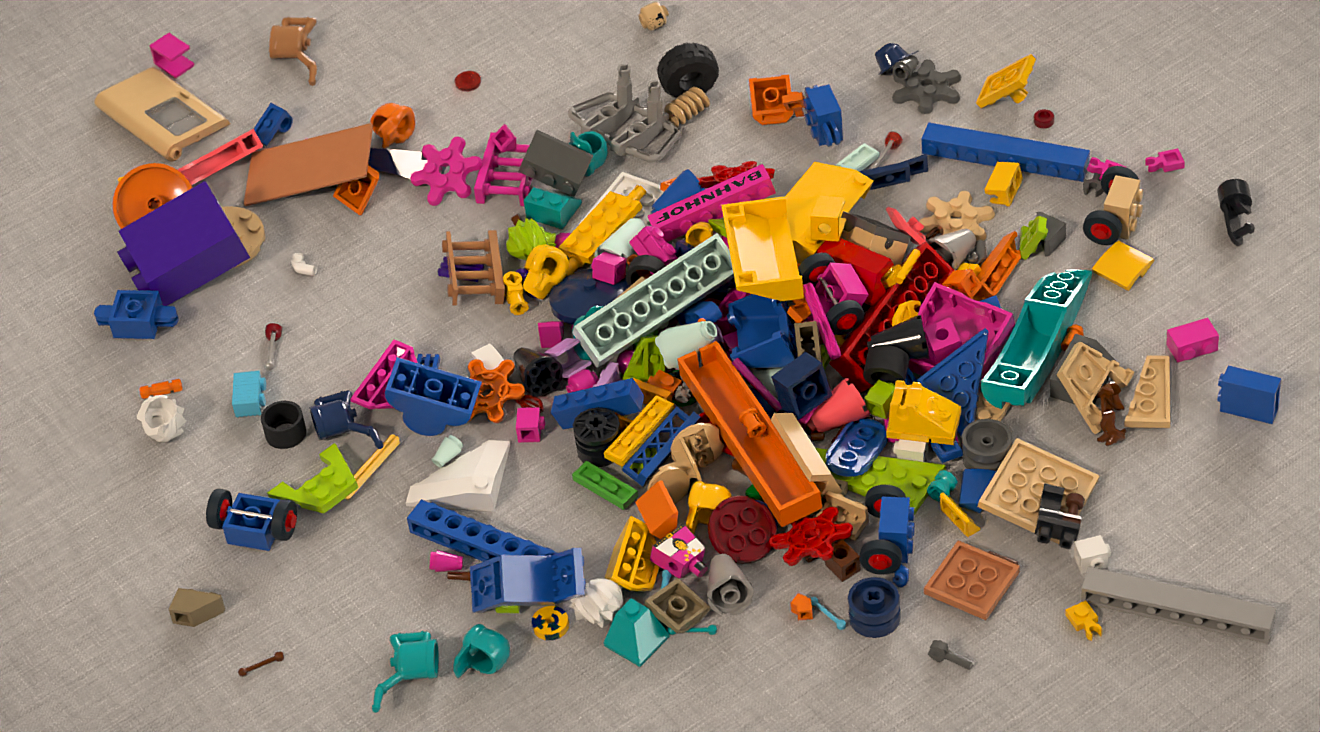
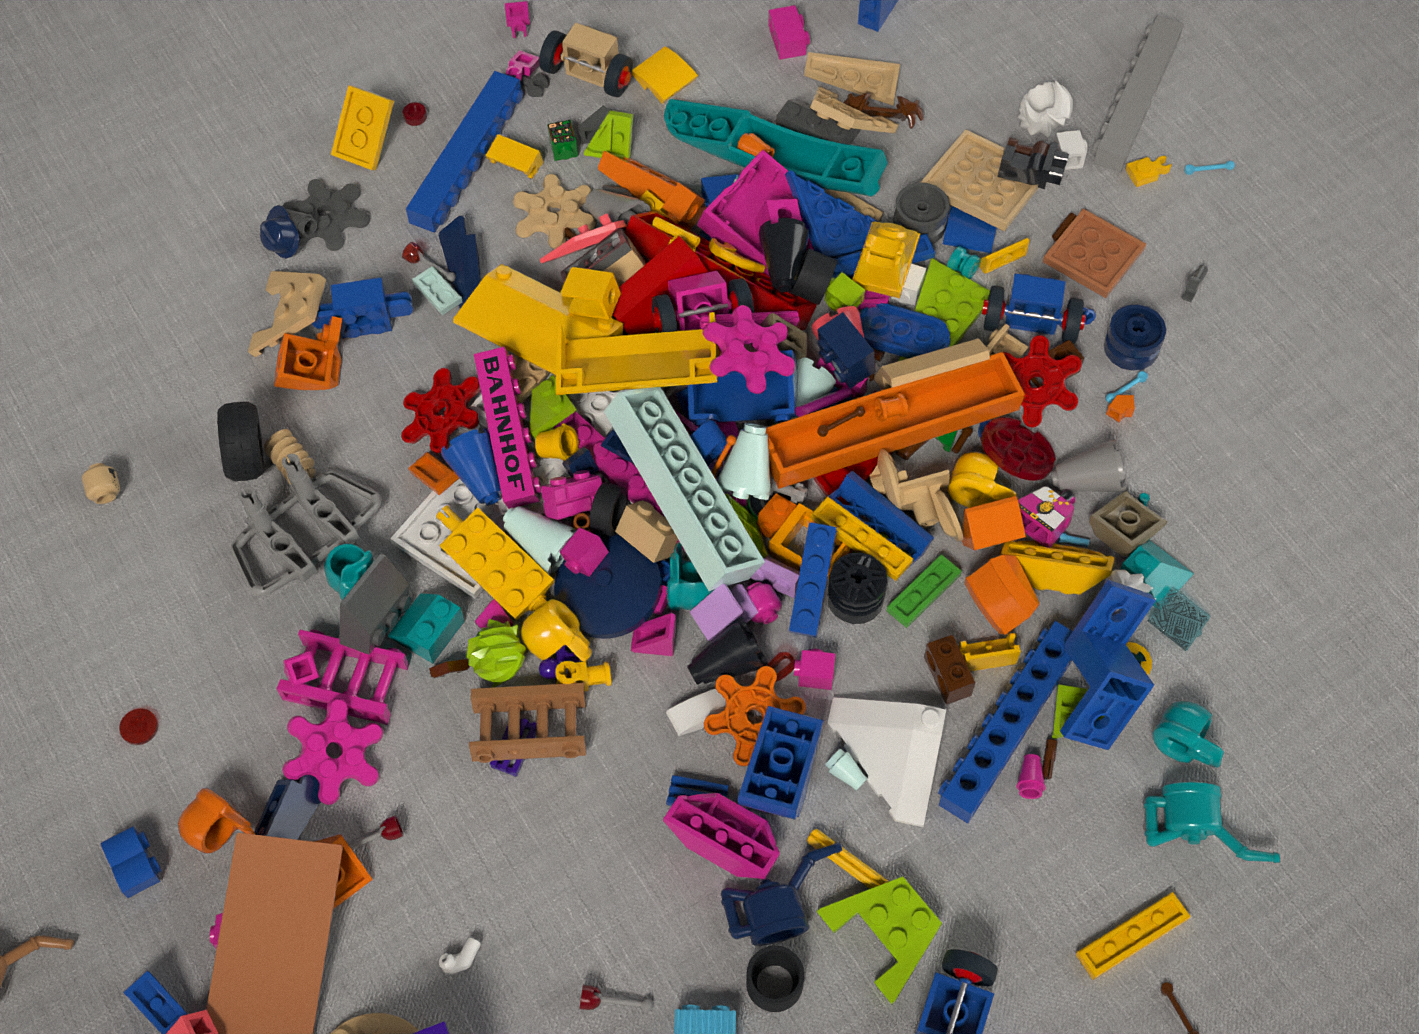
camera: 90 degrees left, 15 degrees up
none -> blue brick [100,826,162,898]
none -> tan wing [248,271,326,357]
none -> dark red hinge [349,815,404,849]
none -> brick [547,120,578,161]
none -> dark pink plate [702,305,795,394]
none -> orange cone [737,133,775,158]
none -> reddish brown hinge [817,406,865,437]
none -> reddish brown brick [924,635,975,705]
none -> yellow hinge [958,633,1021,672]
none -> orange slope [965,554,1040,635]
none -> white hair [1017,81,1073,137]
none -> yellow tile [1075,892,1191,980]
none -> clear light blue piece [1148,587,1211,651]
none -> medium azure hinge [1184,161,1235,175]

